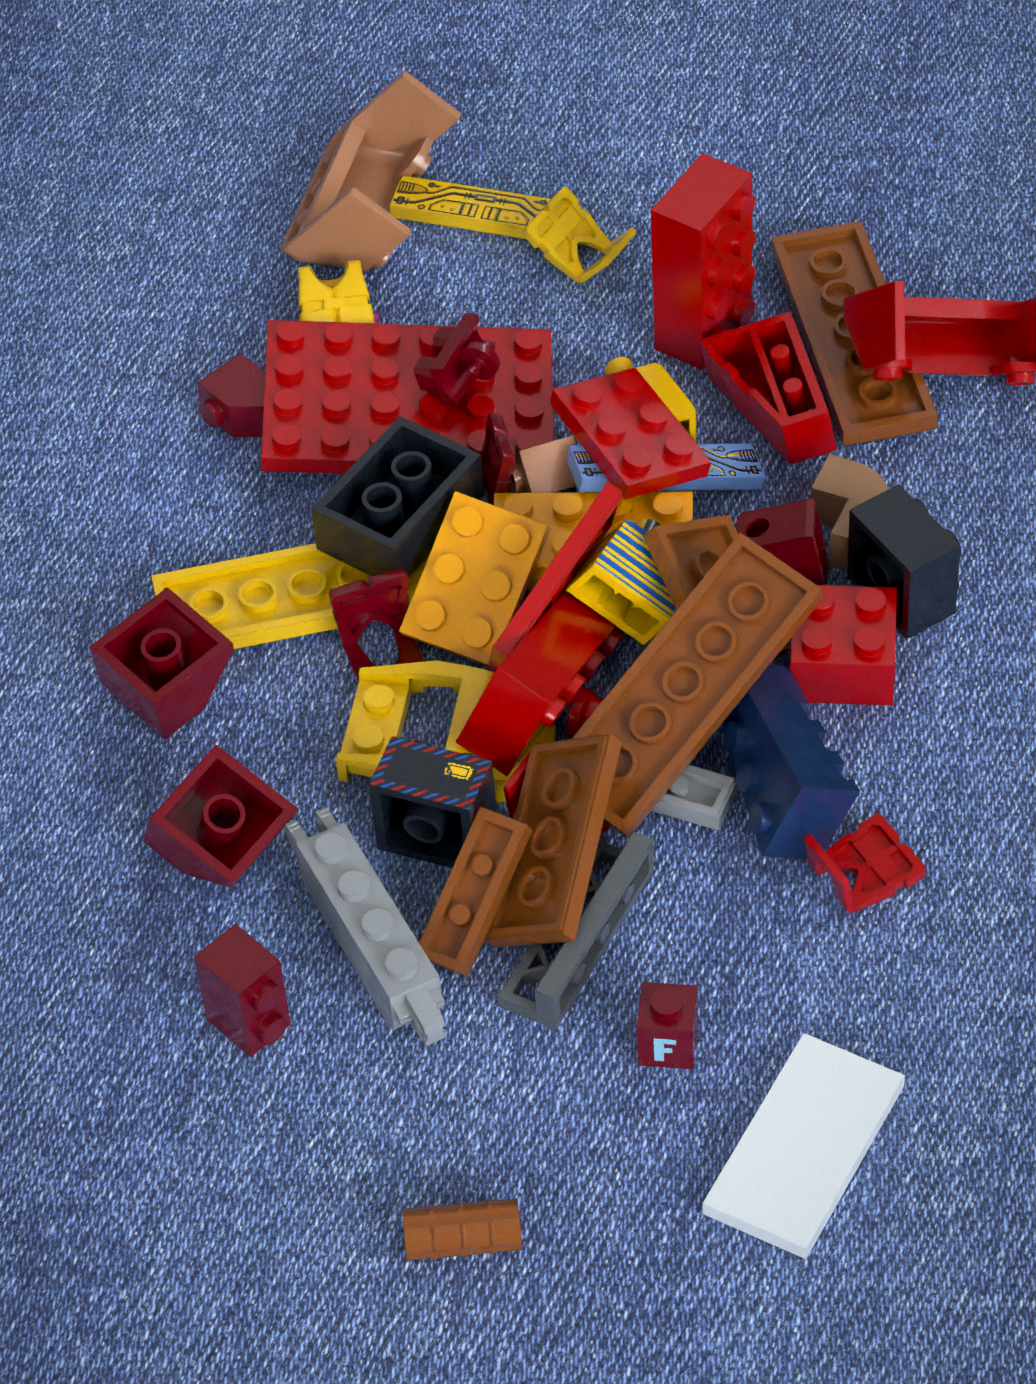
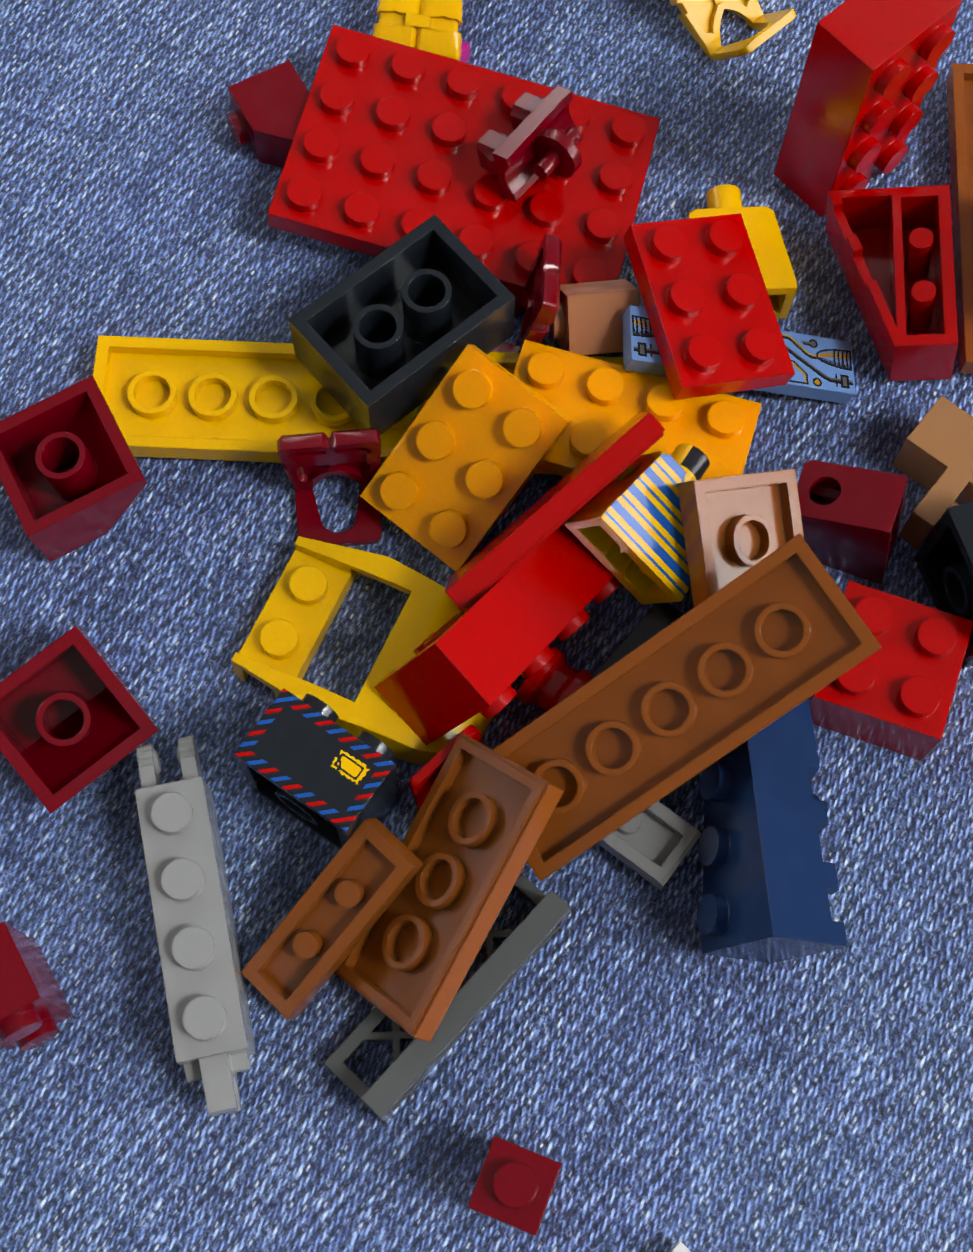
camera: 10 degrees right, 20 degrees up
red piece [803,814,926,913] -> none

